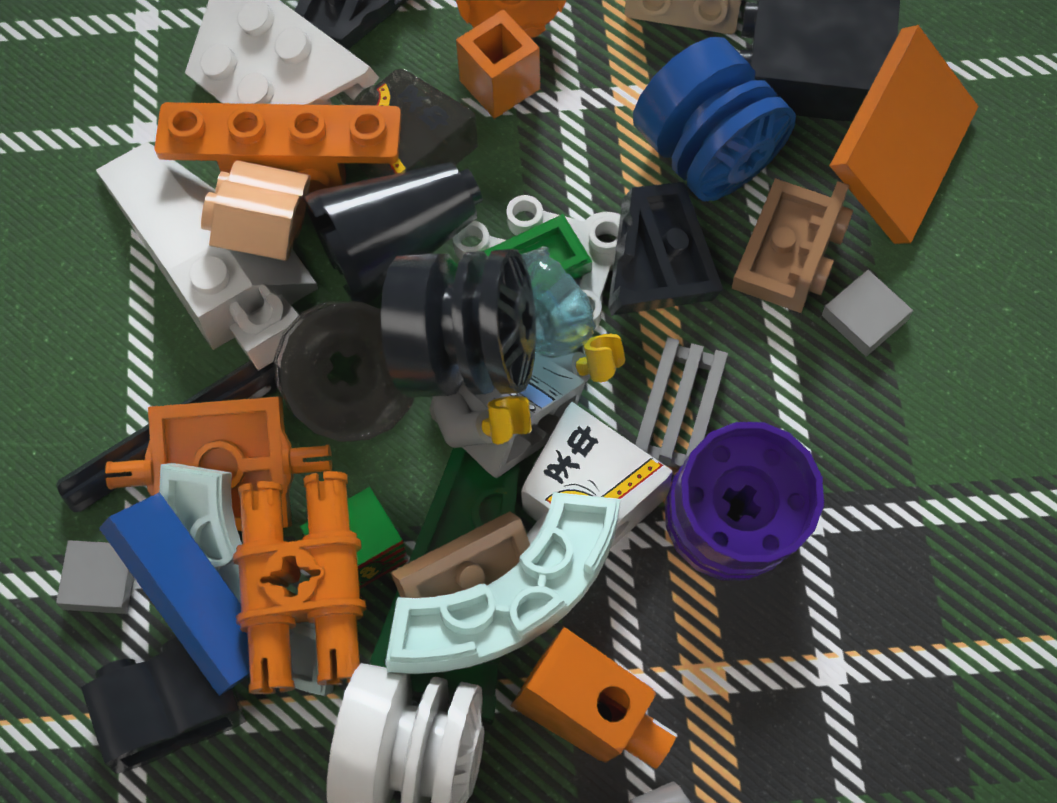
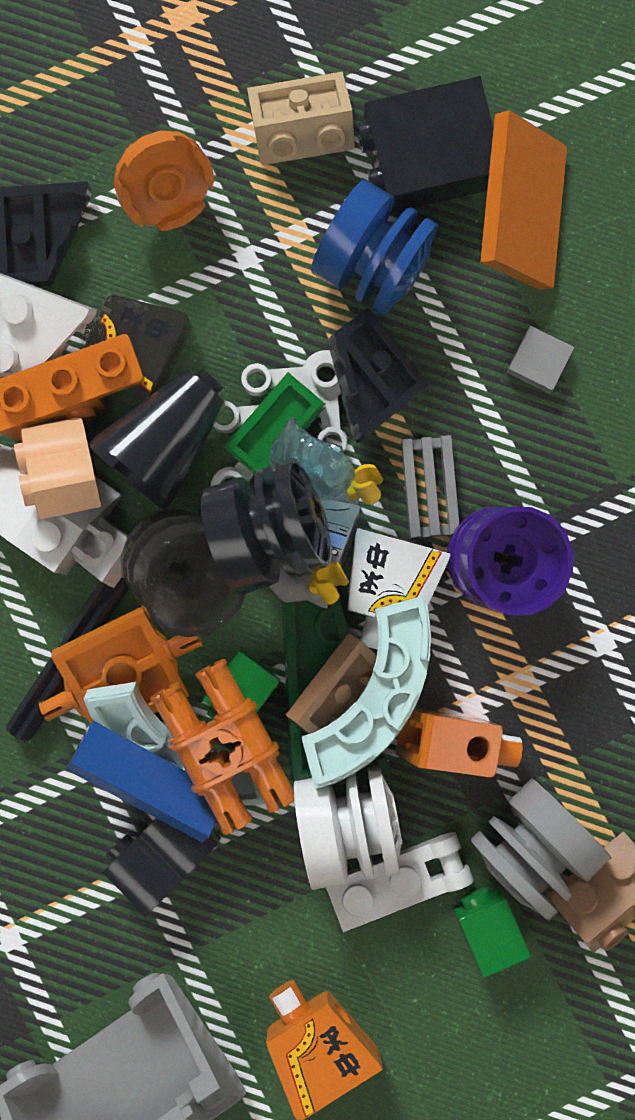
camera: 20 degrees left, 20 degrees up
light grey tile [56,540,134,614] -> none
orange brick [456,9,540,119] -> none
medium nougat bracket [732,178,854,313] -> none

